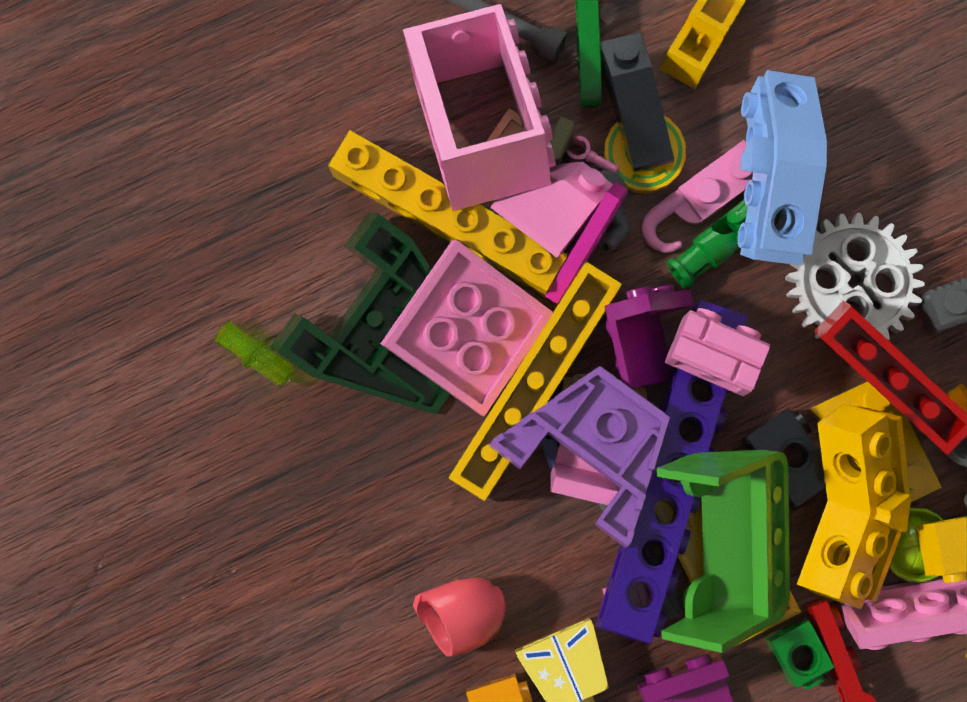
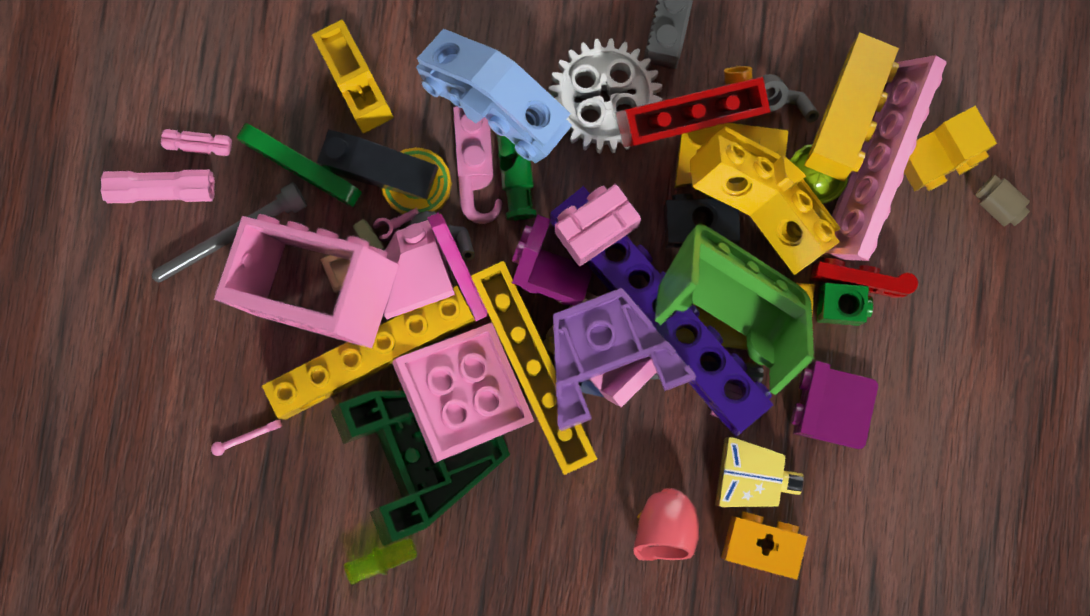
camera: 60 degrees left, 0 degrees up
none -> bright pink hinge [211,419,283,456]

